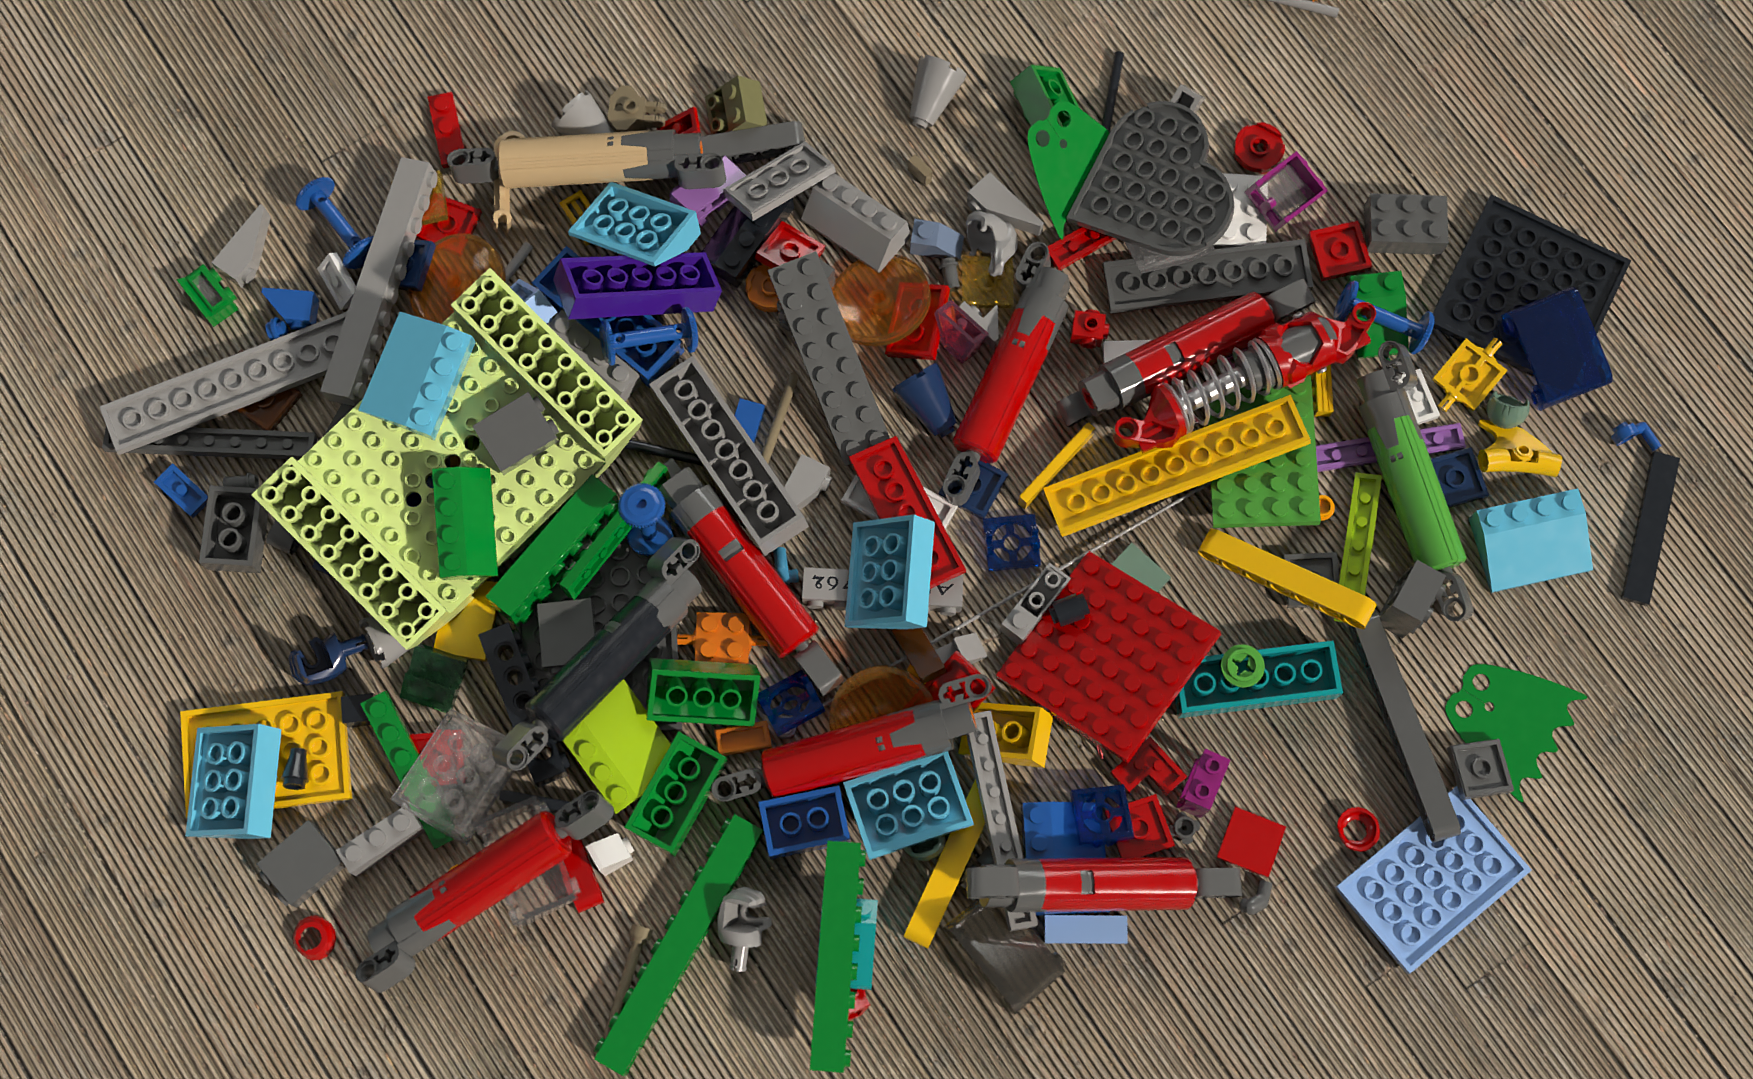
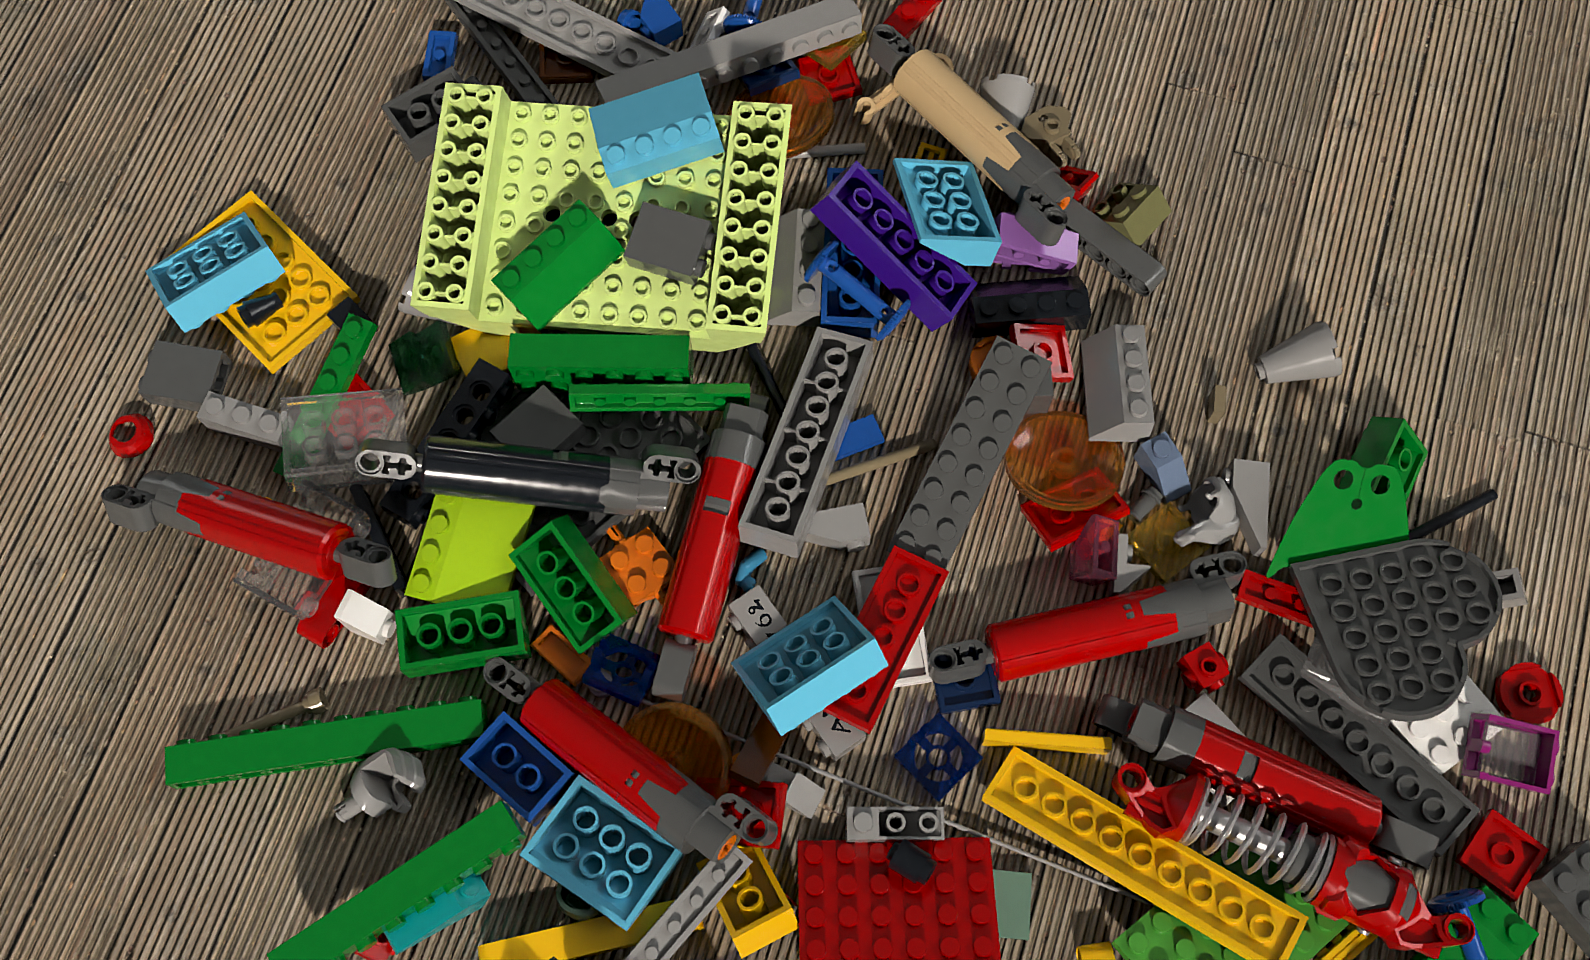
camera: 55 degrees right, 5 degrees down
dark blue piece [288,632,369,686] -> none
light blue brick [510,279,557,325] -> none
blue hose [618,483,673,557] -> none
light grey tile [723,142,836,221] -> none
dark blue cone [892,363,957,438] -> none

